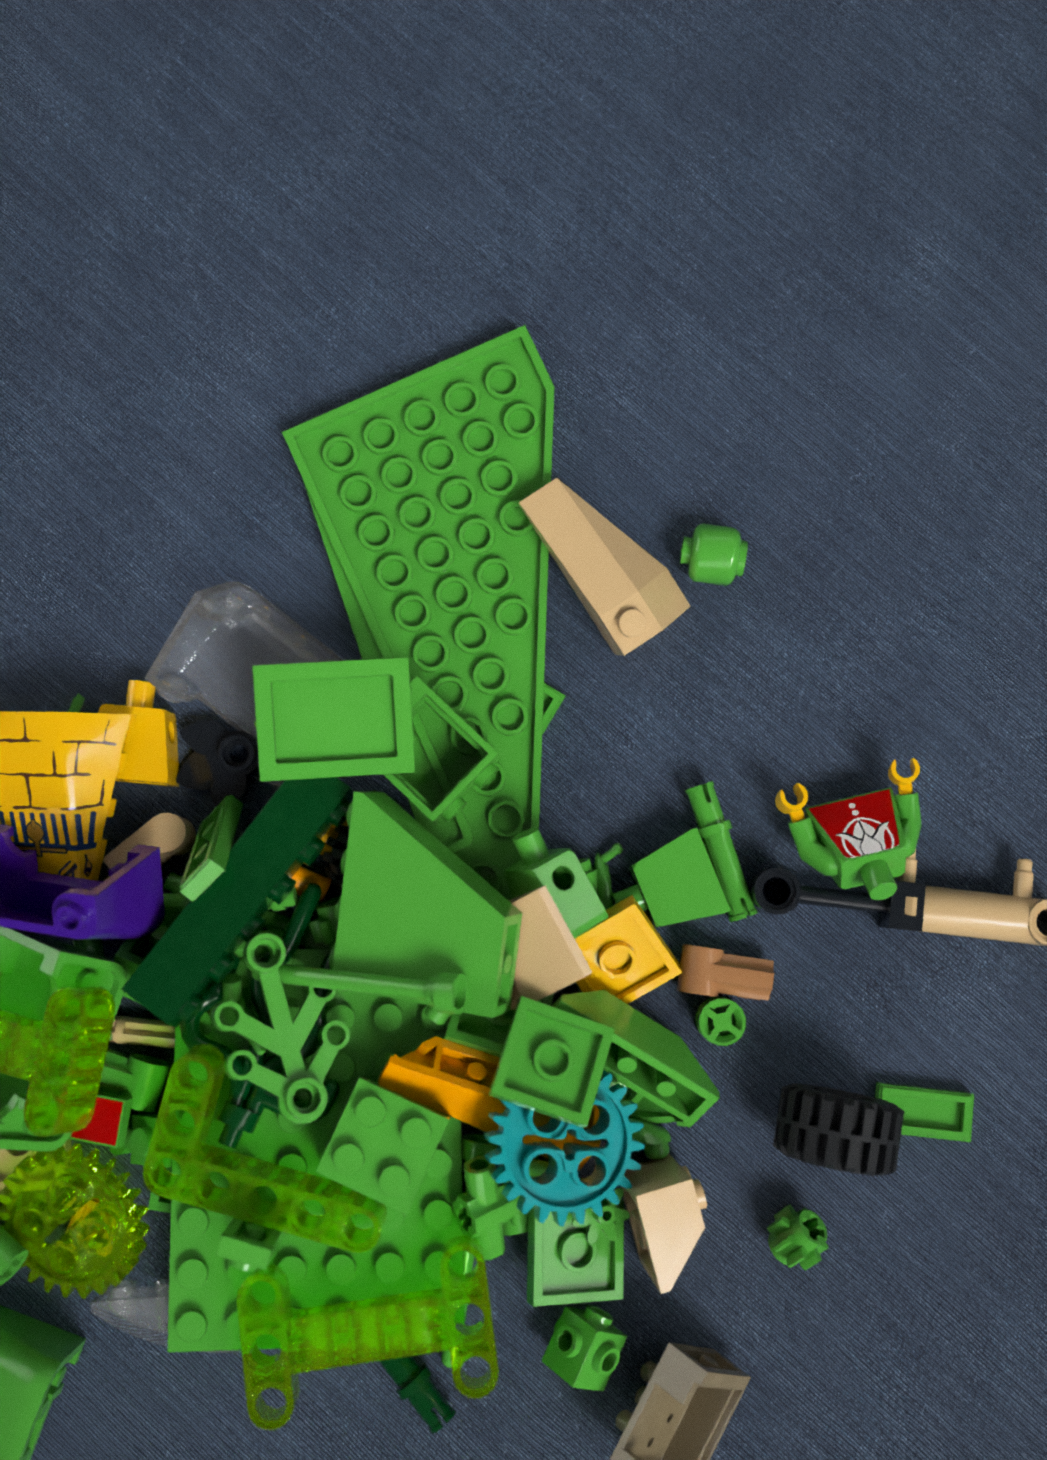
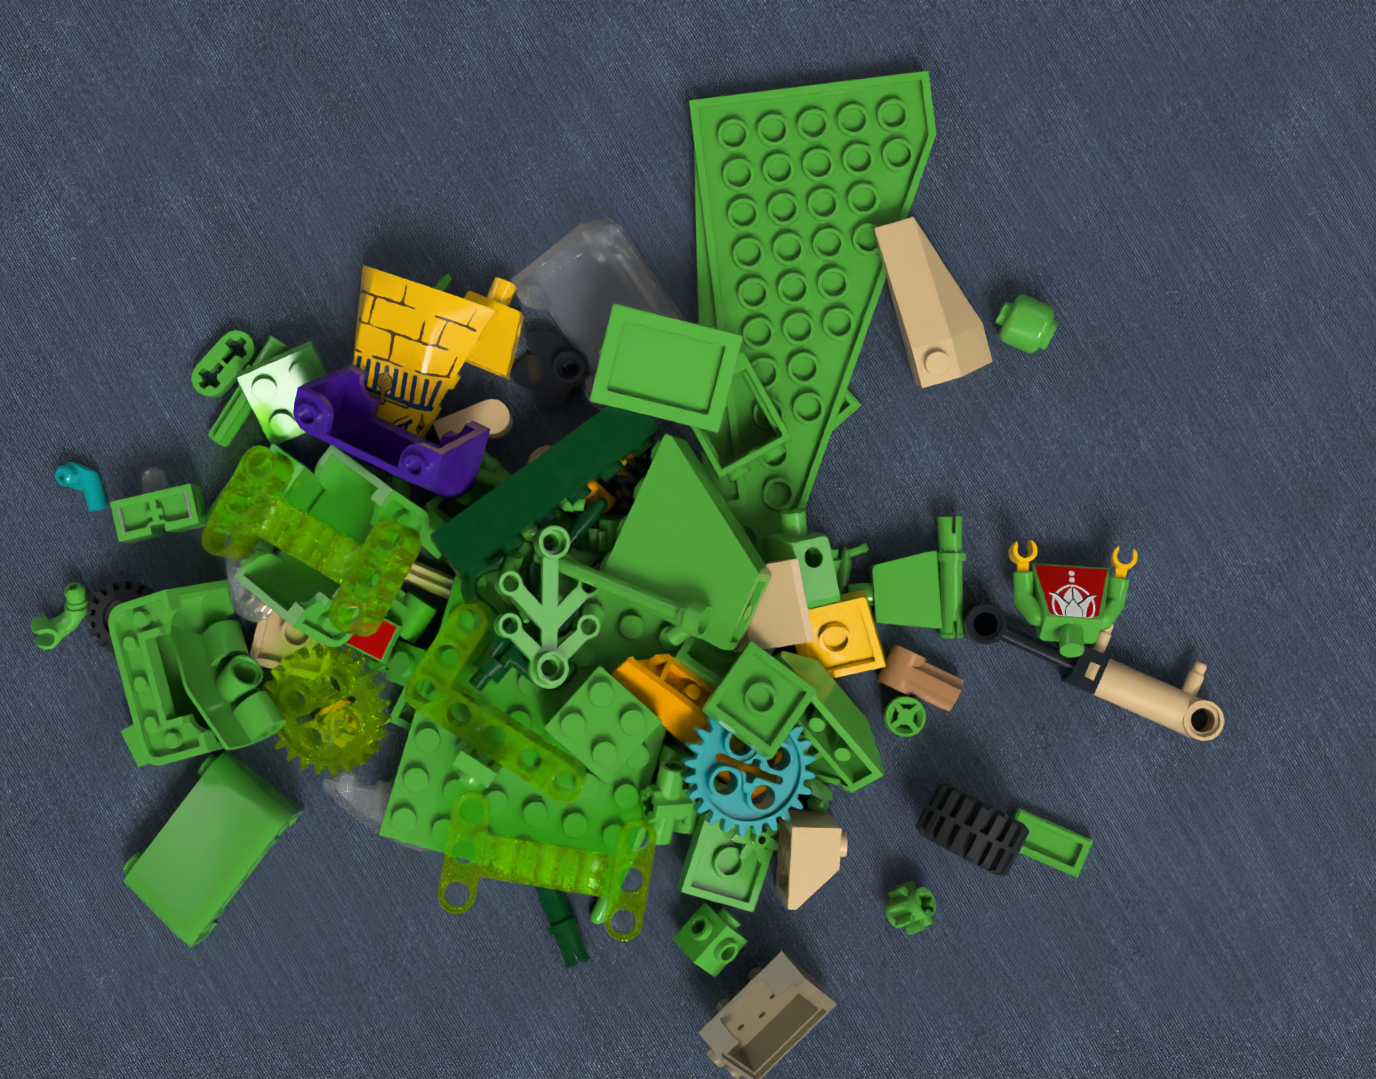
camera: 15 degrees right, 5 degrees up
bright green tile [179,795,243,902] -> none

